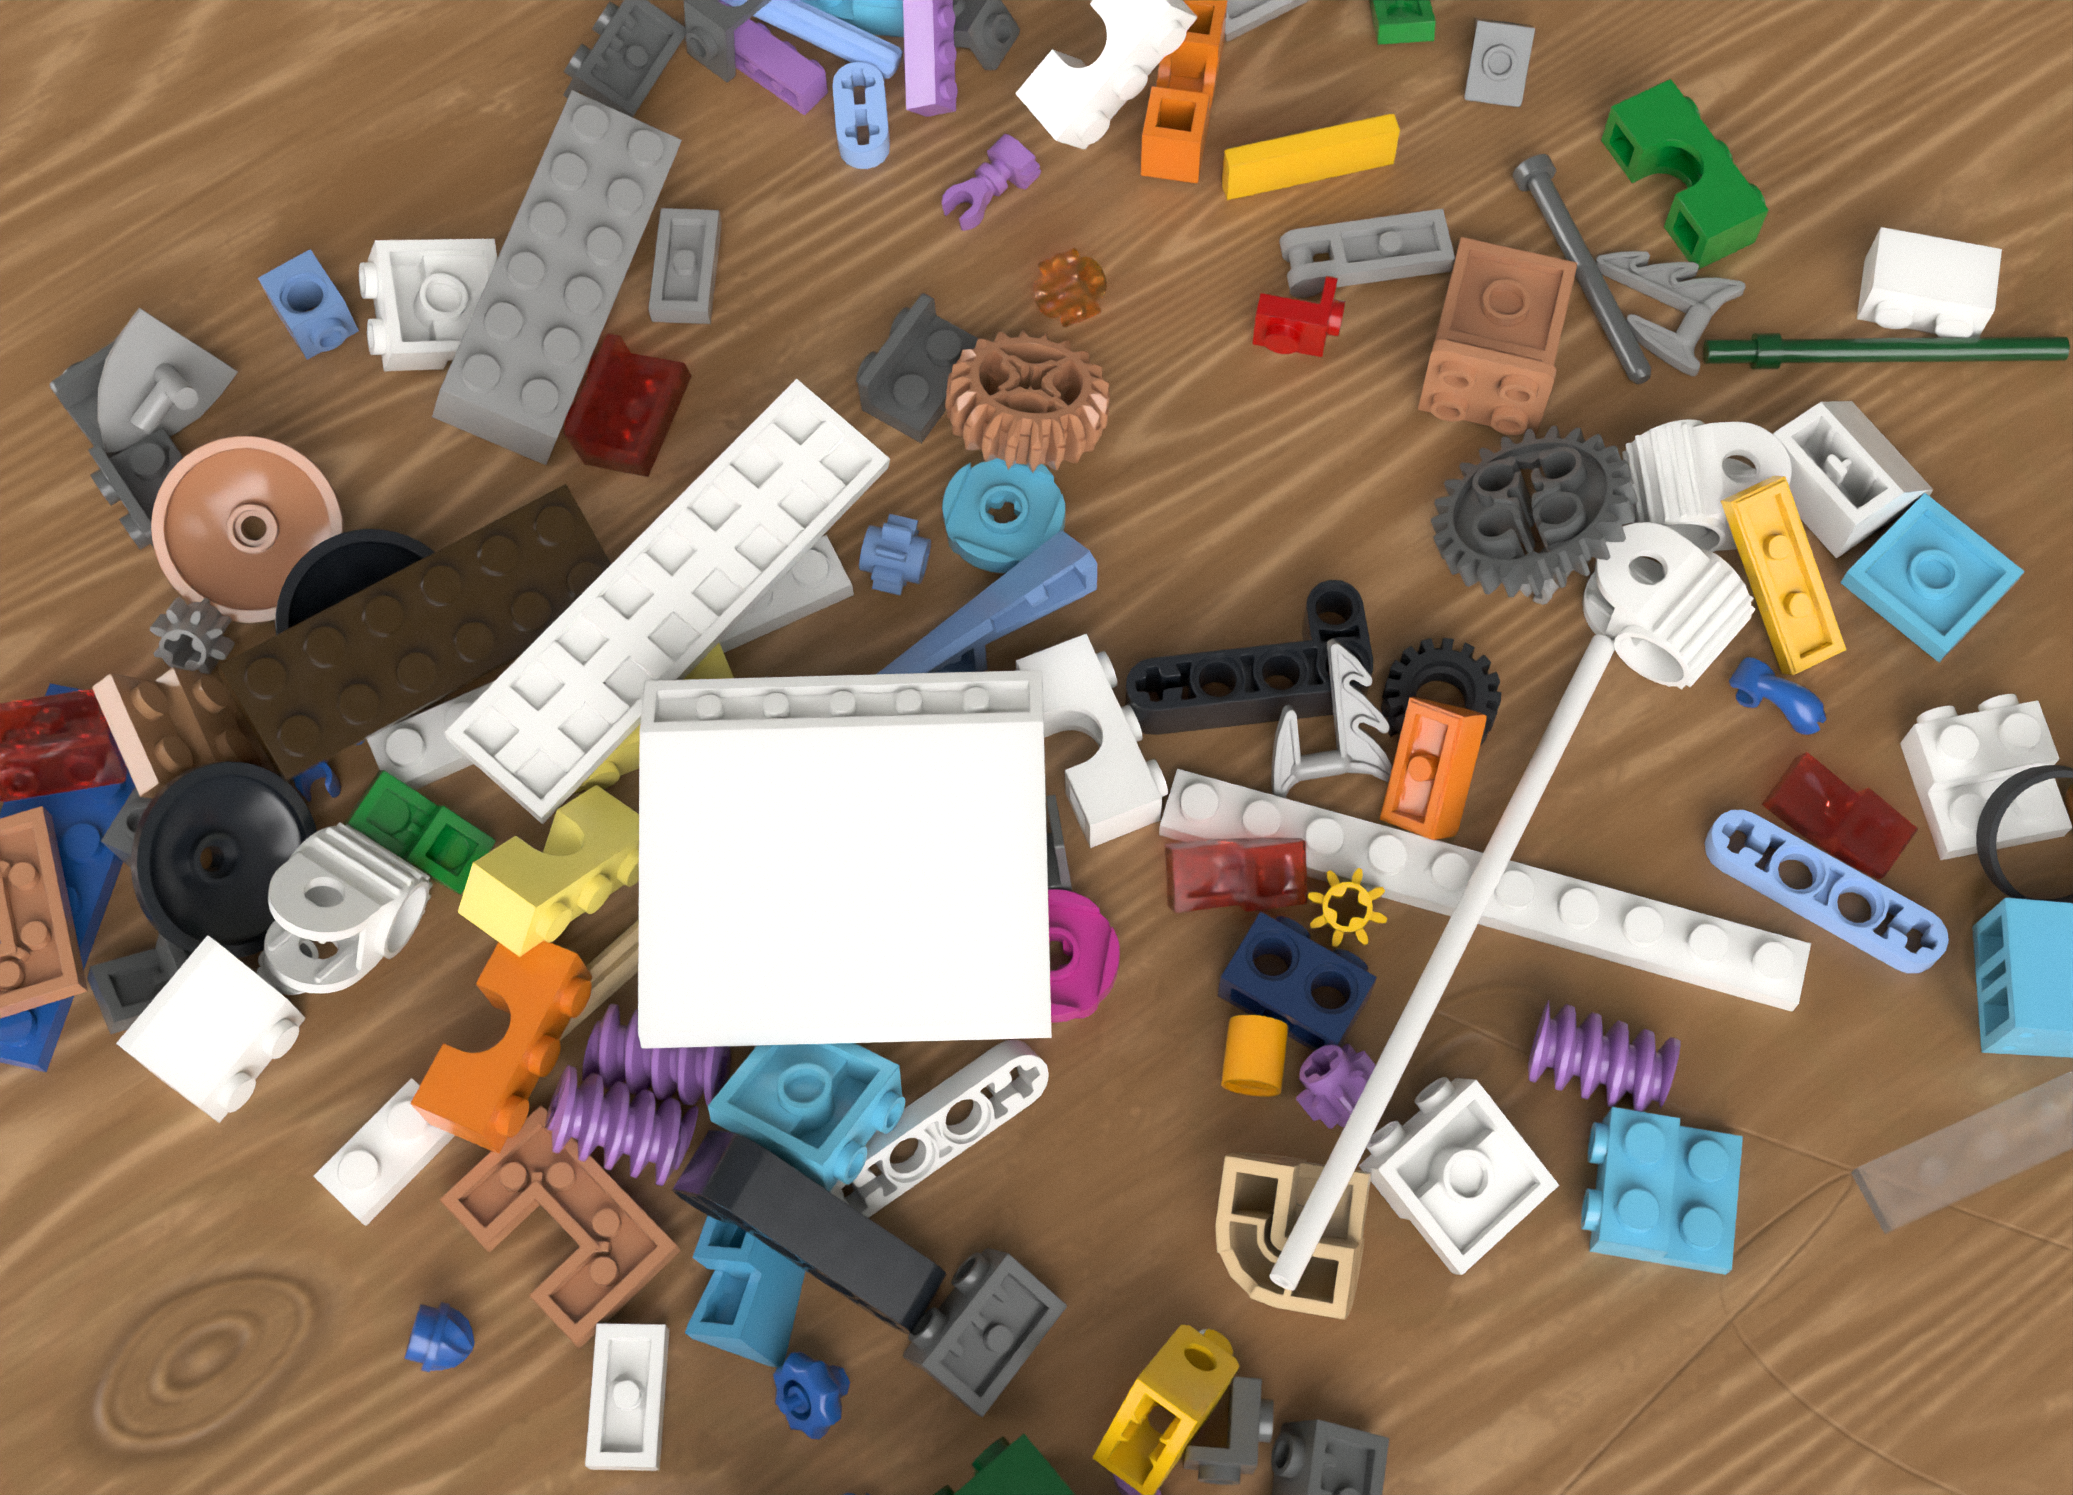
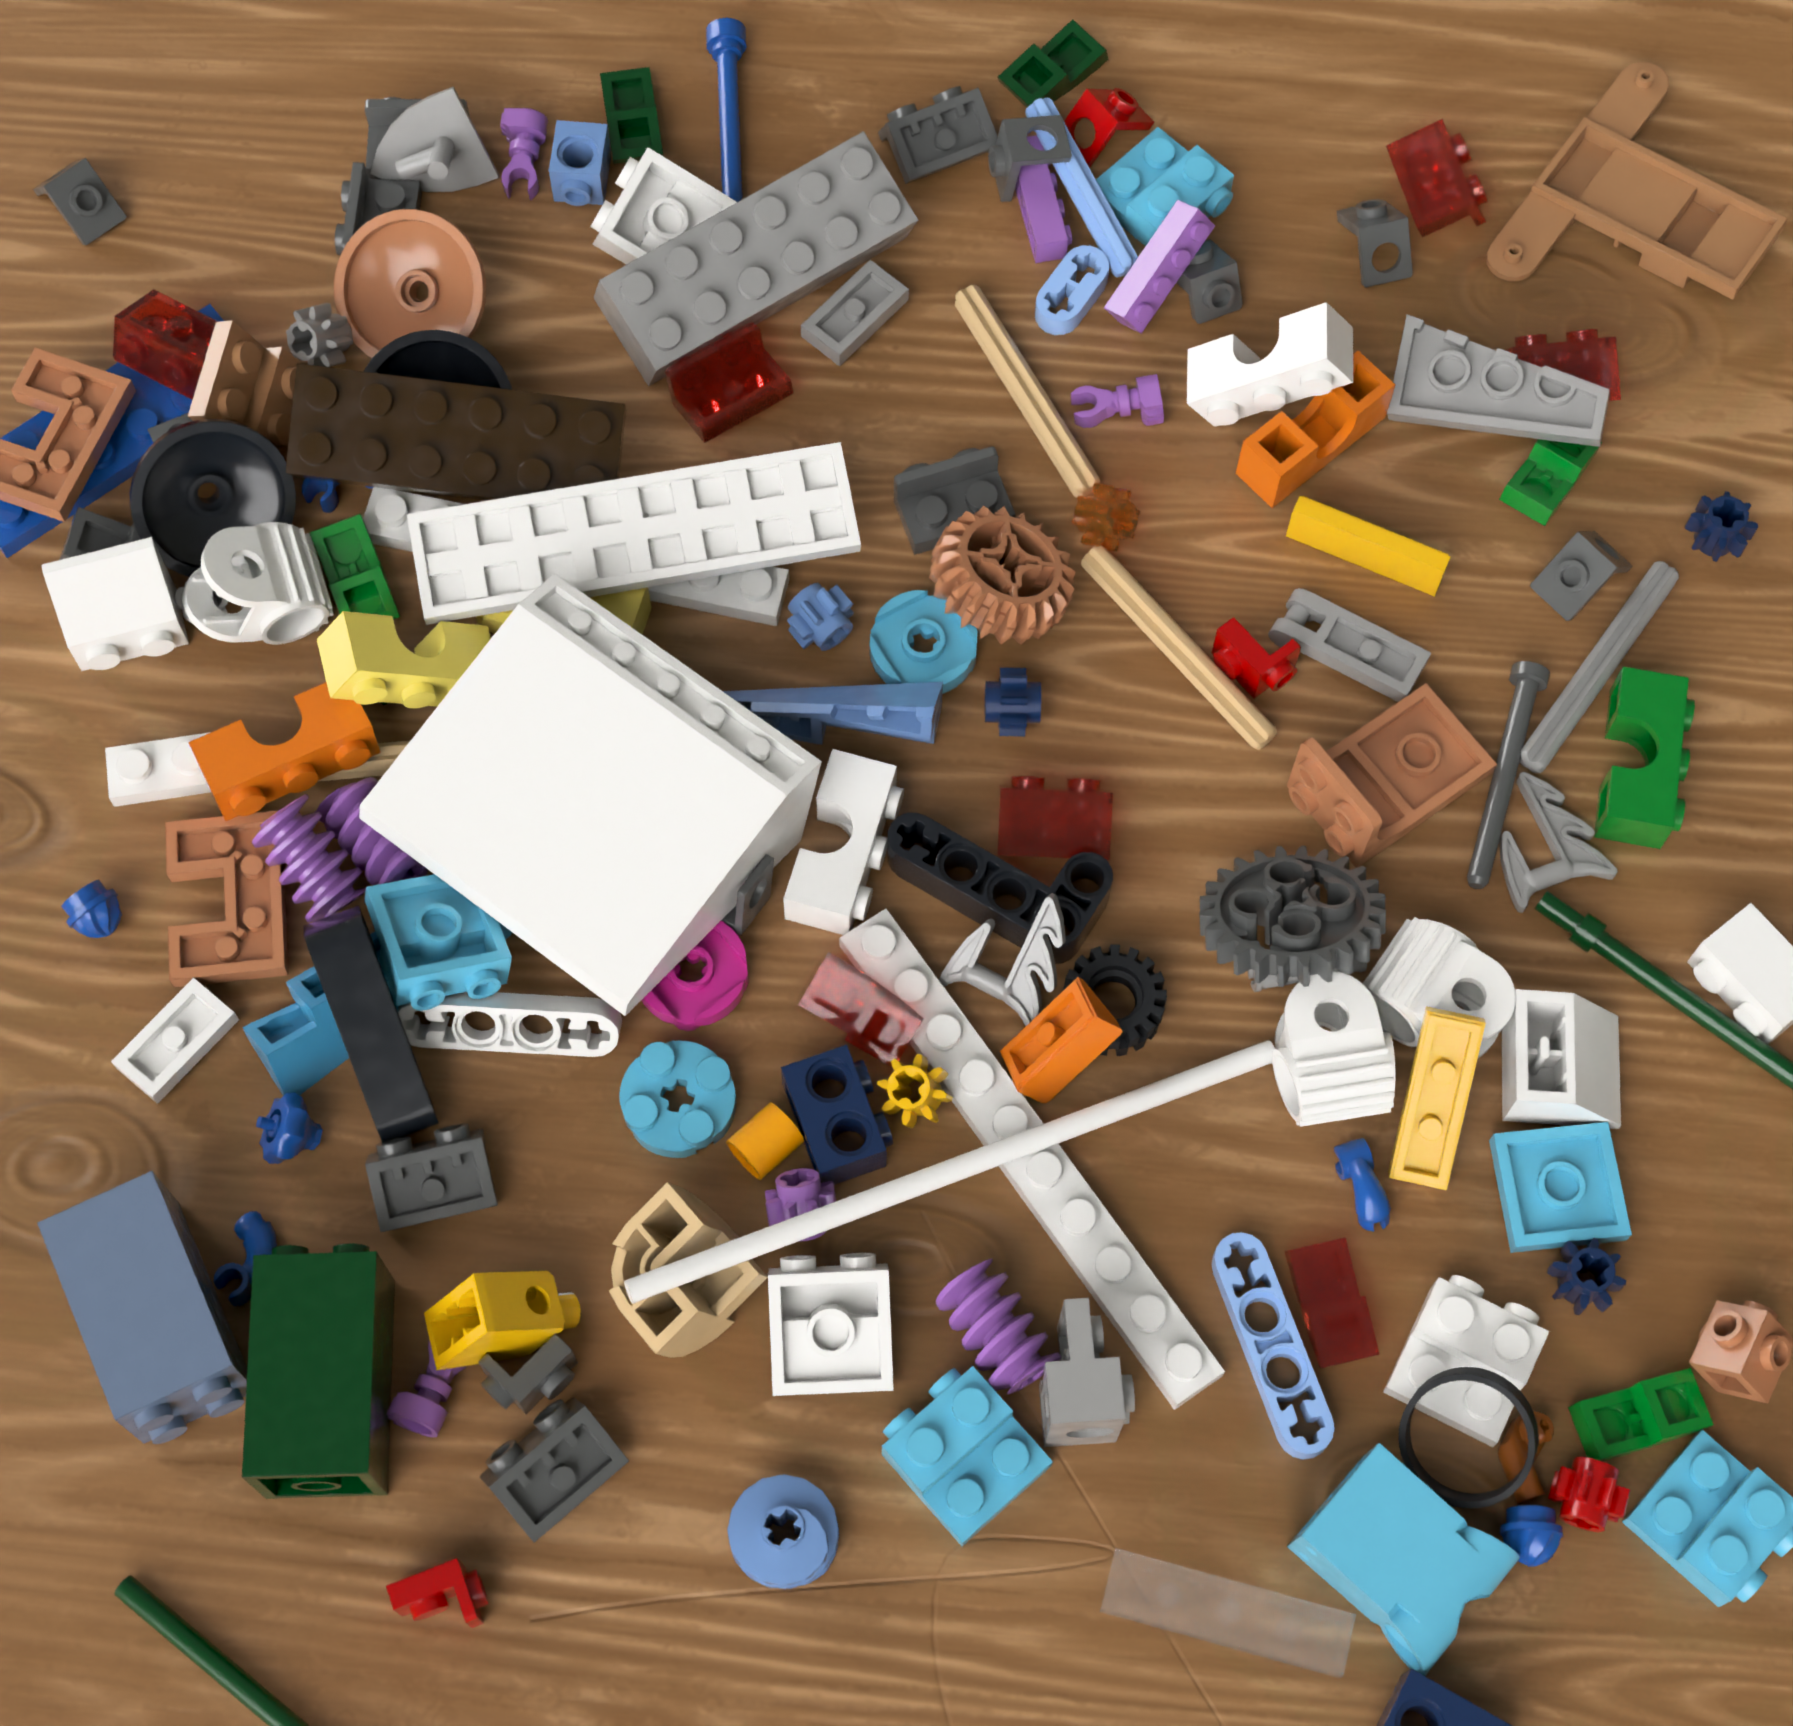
camera: 35 degrees right, 0 degrees up
none -> medium lavender piece [500,108,548,200]
none -> dark green slope [600,67,664,164]
none -> medium azure plate [619,1040,736,1158]
none -> blue piece [706,18,746,202]
none -> medium blue piece [727,1474,839,1589]
none -> tan axle [955,285,1100,499]
none -> dark blue gear [984,668,1041,737]
none -> clear red bracket [997,776,1113,860]
none -> light grey brick [1039,1298,1135,1447]
none -> tan axle [1081,545,1277,750]
none -> light grey axle [1519,561,1679,774]
none -> dark blue gear [1546,1238,1626,1315]

